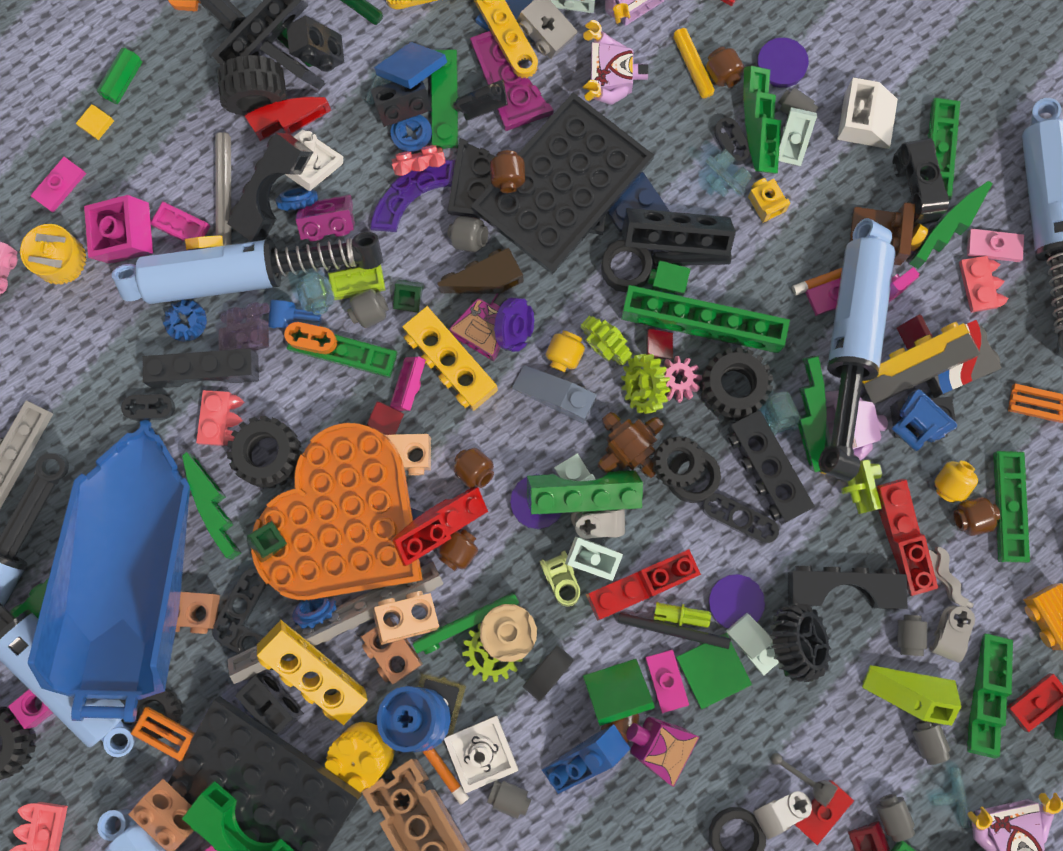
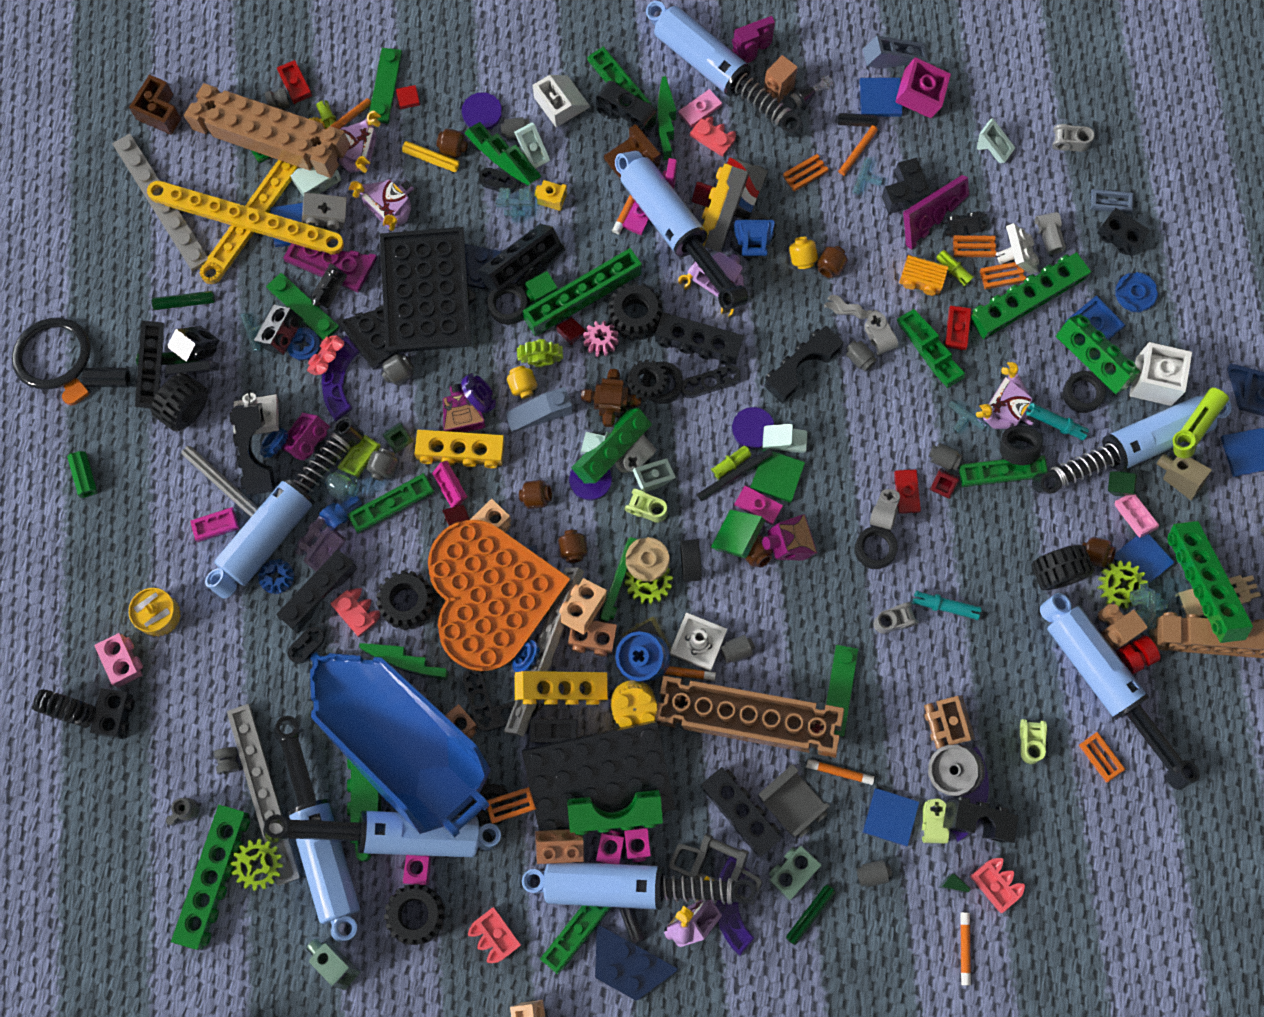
camera: 50 degrees left, 5 degrees down
dark pink plate [30,157,86,213] -> none
yellow tile [76,104,114,140] -> none
dark pink brick [84,195,153,263] -> none
yellow tile [185,236,223,250] -> none
red slope [244,97,331,141] -> none
dark green slope [247,521,287,563] -> none
orange beam [284,322,337,354] -> none
blue tile [374,42,447,89] -> none
red slope [392,487,488,566] -> none
dark brown slope [437,248,524,294] -> none
reddish brown head [490,150,525,193] -> none
blue slope [542,724,631,794] -> none
red slope [586,549,701,621] -> none
lime gear [621,354,670,414] -> none
clear light blue piece [763,392,800,436] -> none
black gear [769,603,831,682] -> none
dark grey hinge [771,753,838,807] -> none
green slope [795,356,827,472] -> none
lime hips [841,460,882,514] -> none
lime slope [862,665,961,726] -> none
red slope [876,479,938,596] -> none
yellow tile [911,223,928,251] -> none
dark grey brick [912,720,950,765] -> none
green plate [993,451,1030,563] -> none

